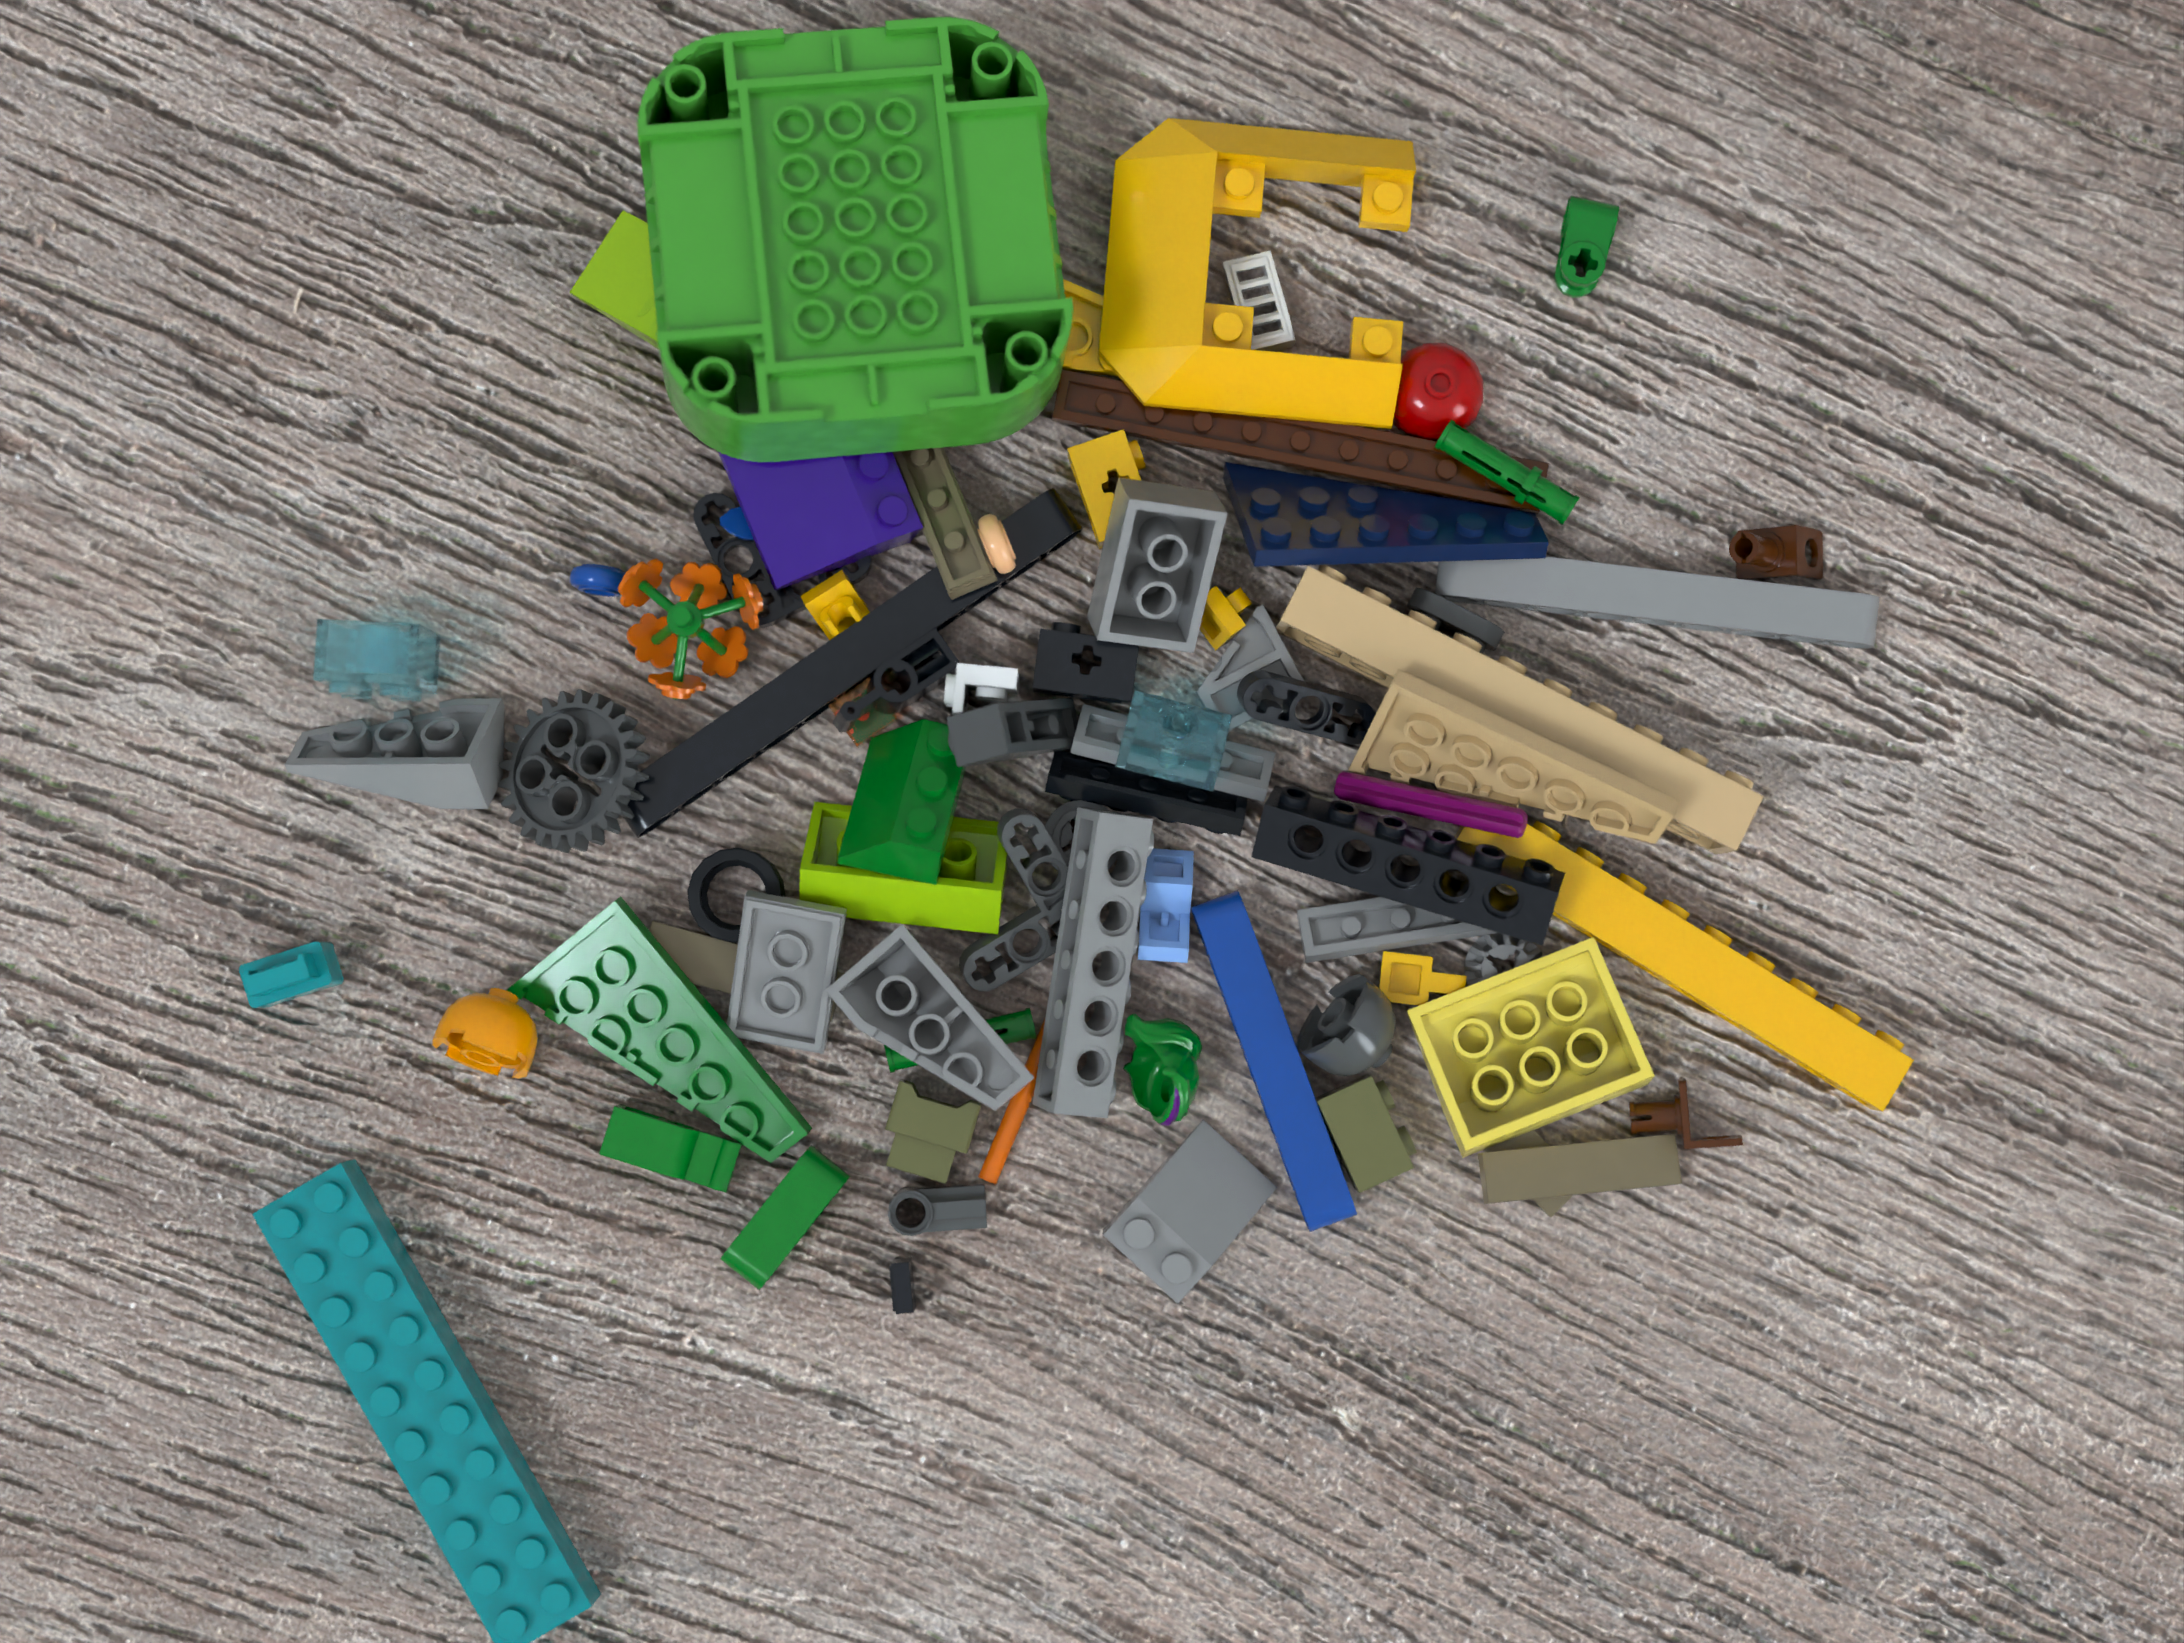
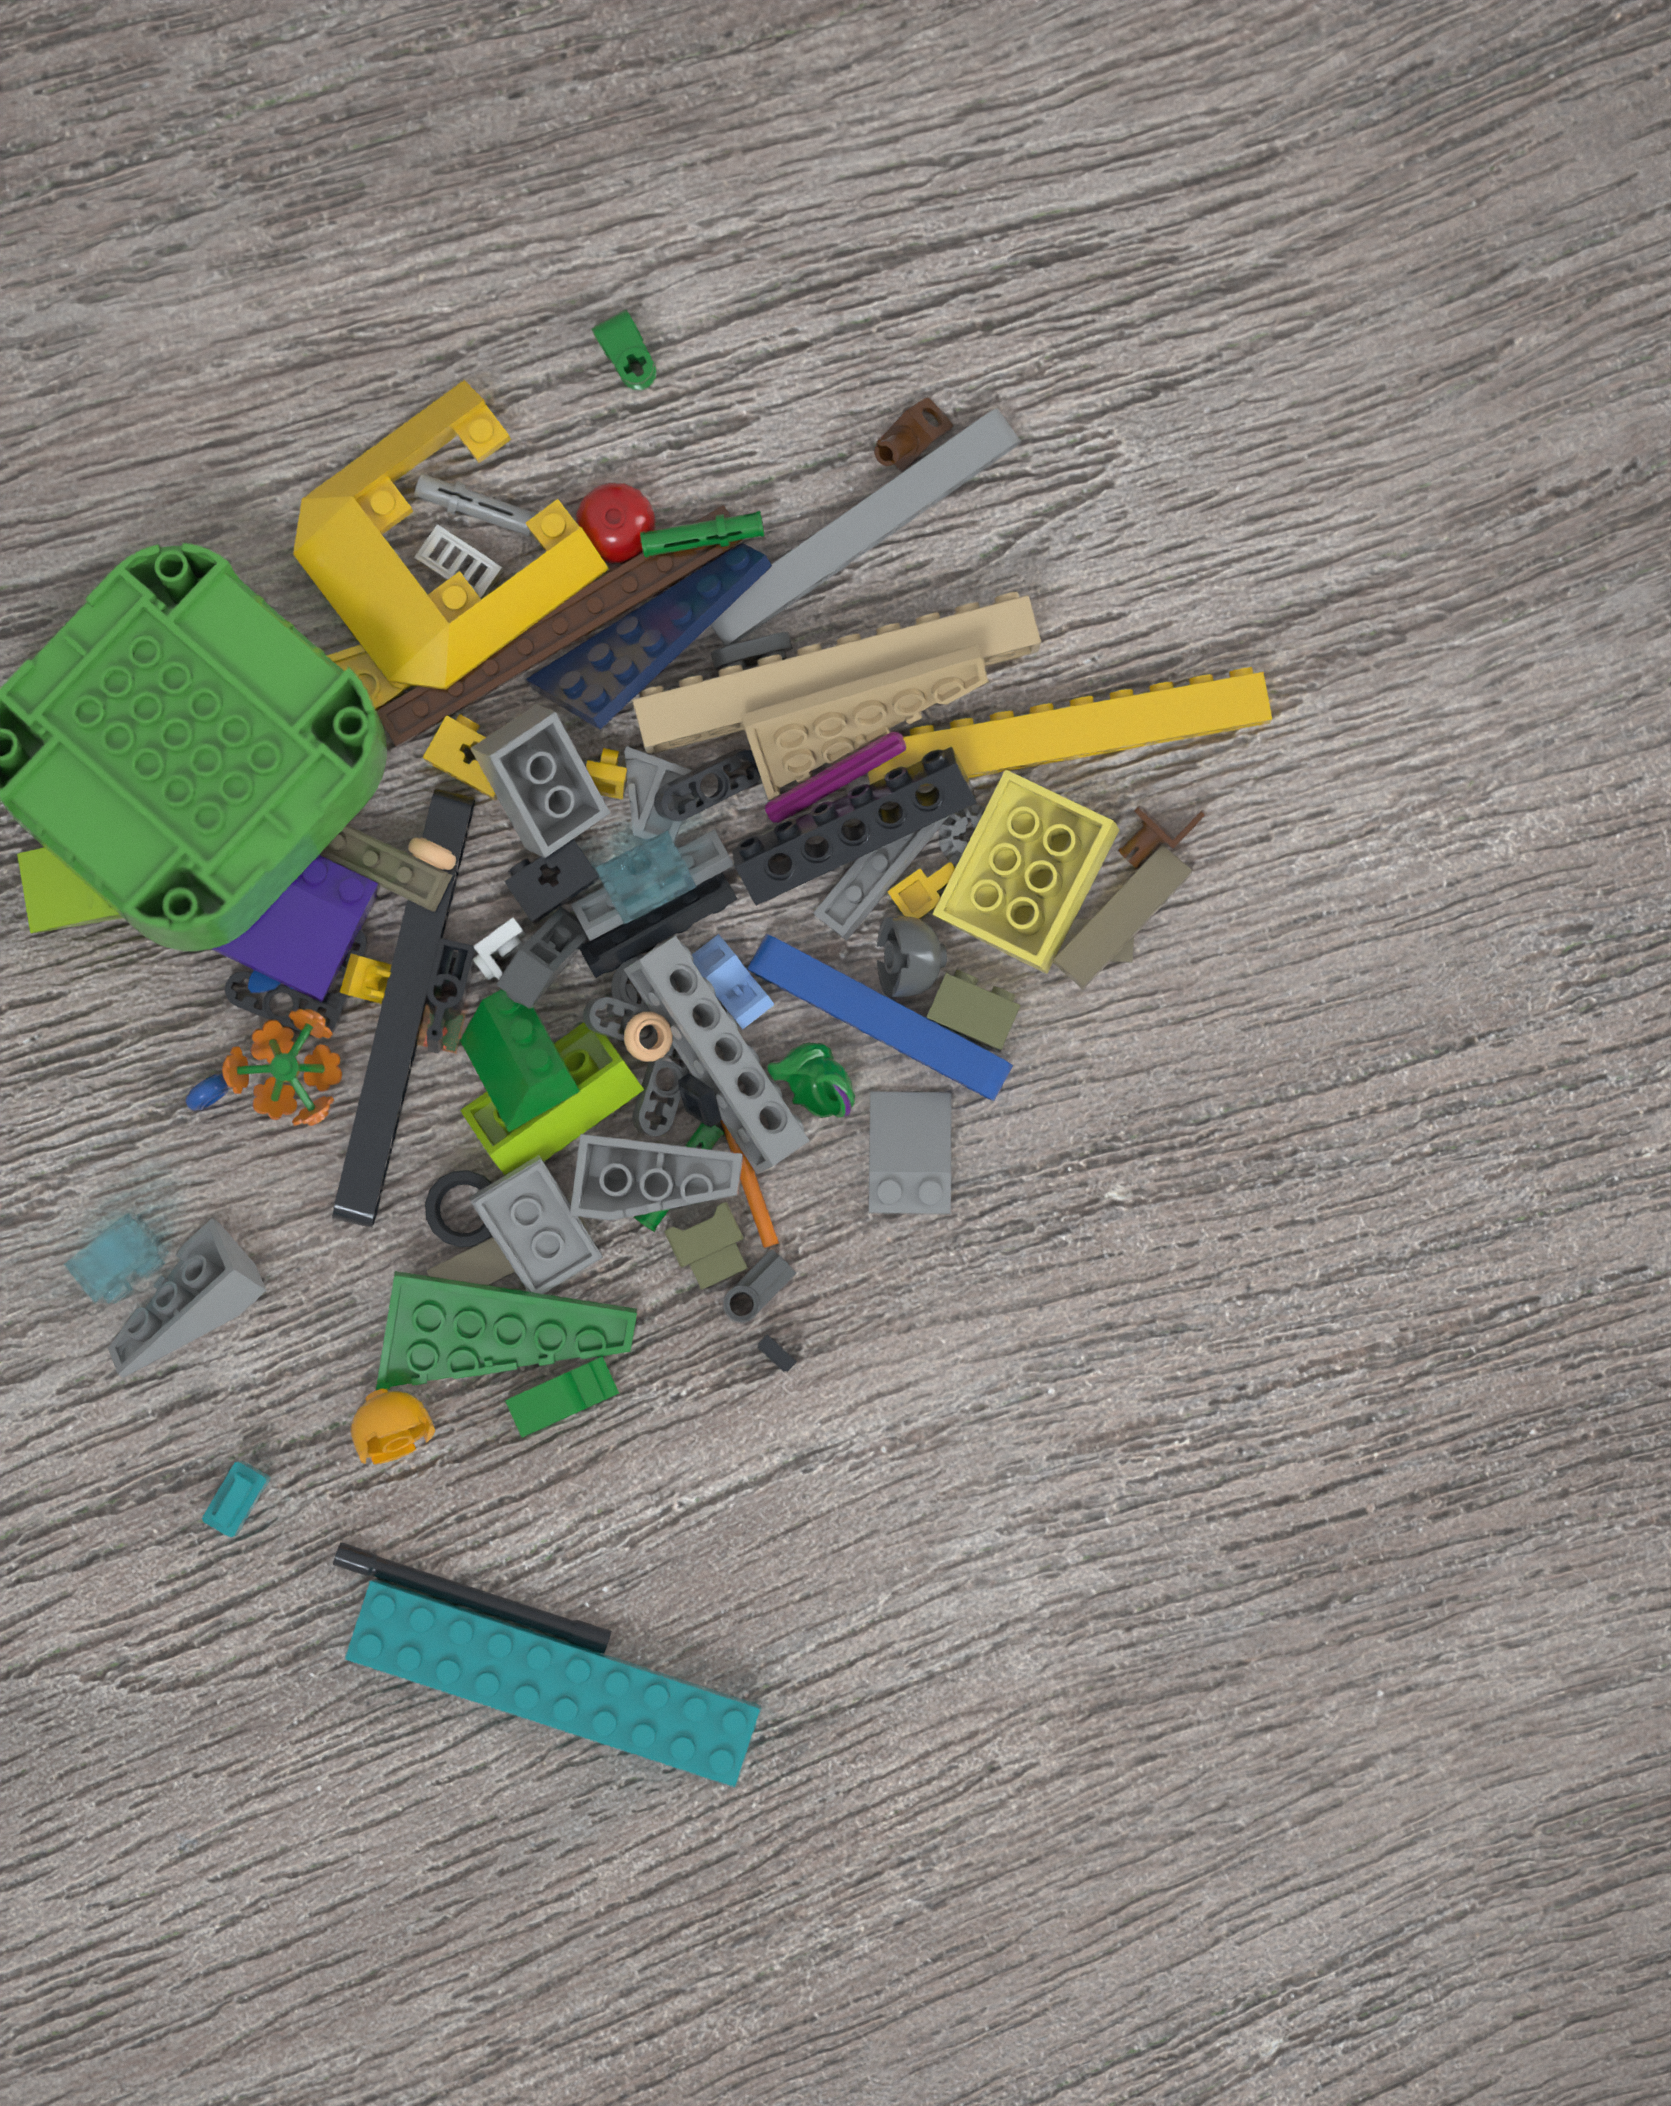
camera: 35 degrees left, 0 degrees up
dark grey gear [498,689,650,853] -> none
green beam [720,1145,850,1290] -> none
none -> black piece [333,1542,612,1654]
none -> light grey pin [414,473,537,537]
none -> light nougat piece [624,1012,673,1062]
none -> black tile [678,1073,722,1127]

